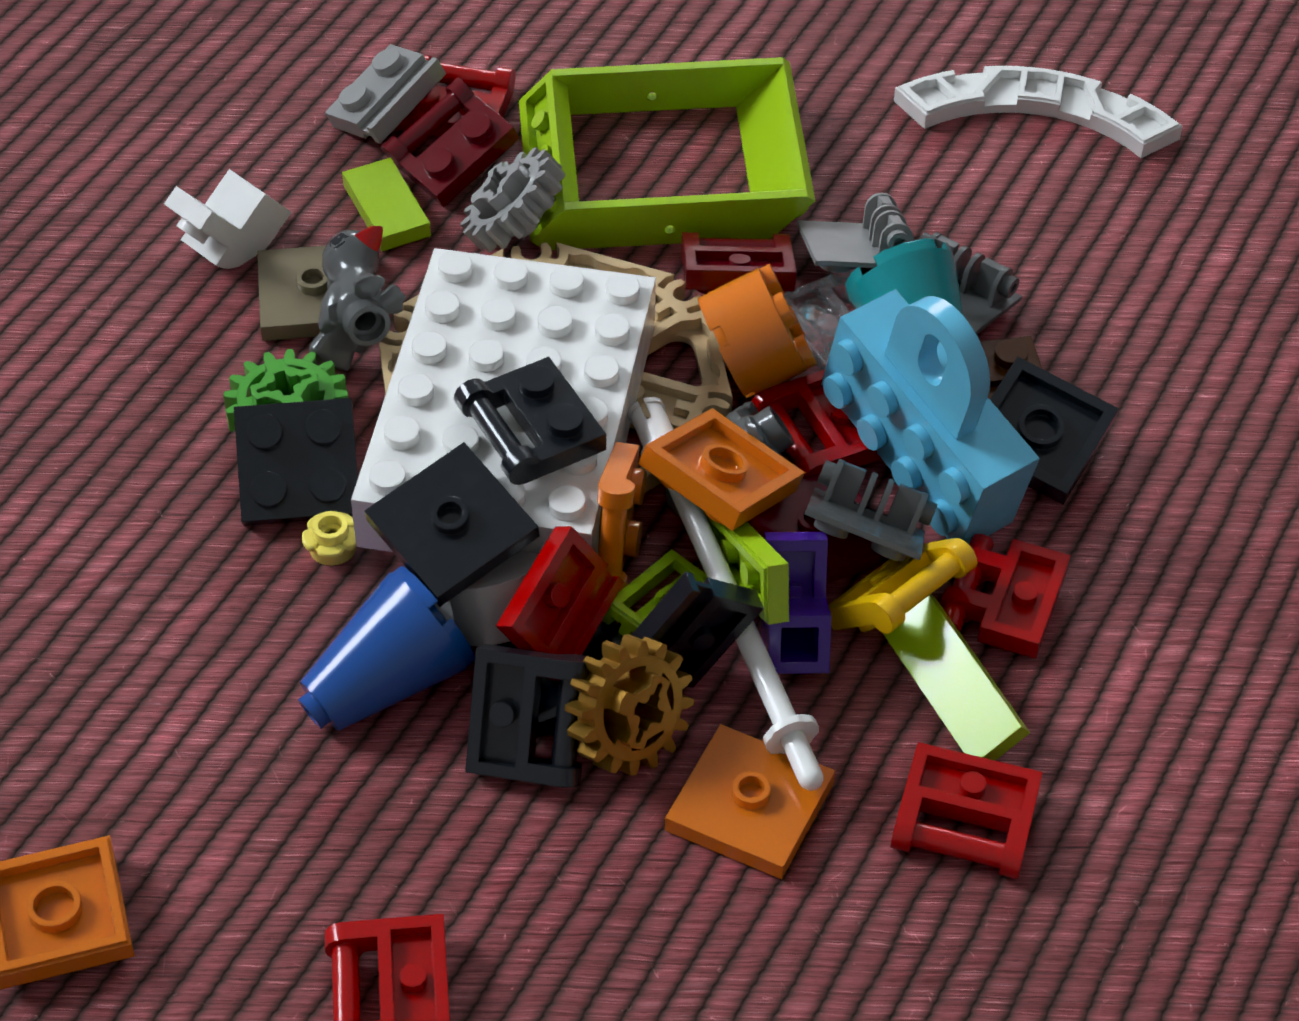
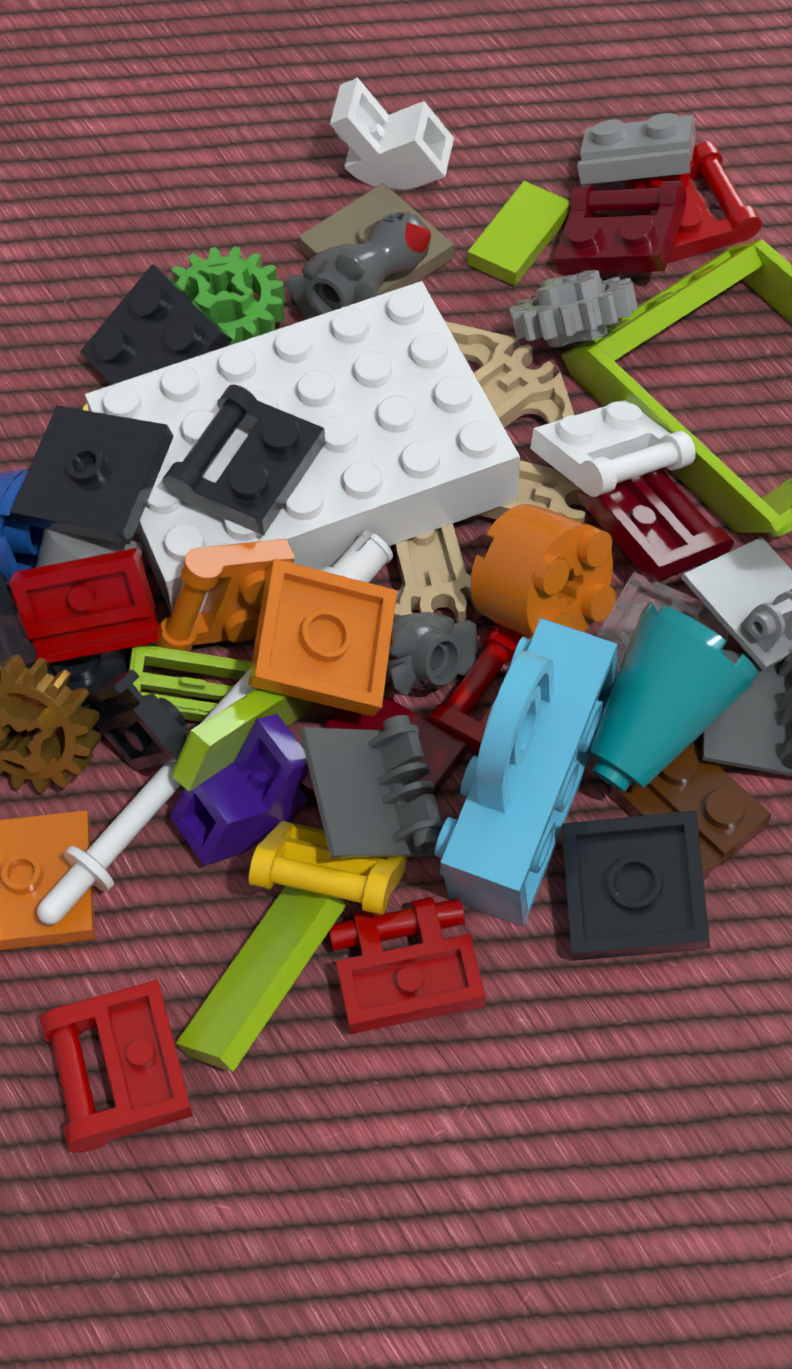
camera: 60 degrees right, 10 degrees up
none -> white plate [530,400,696,497]

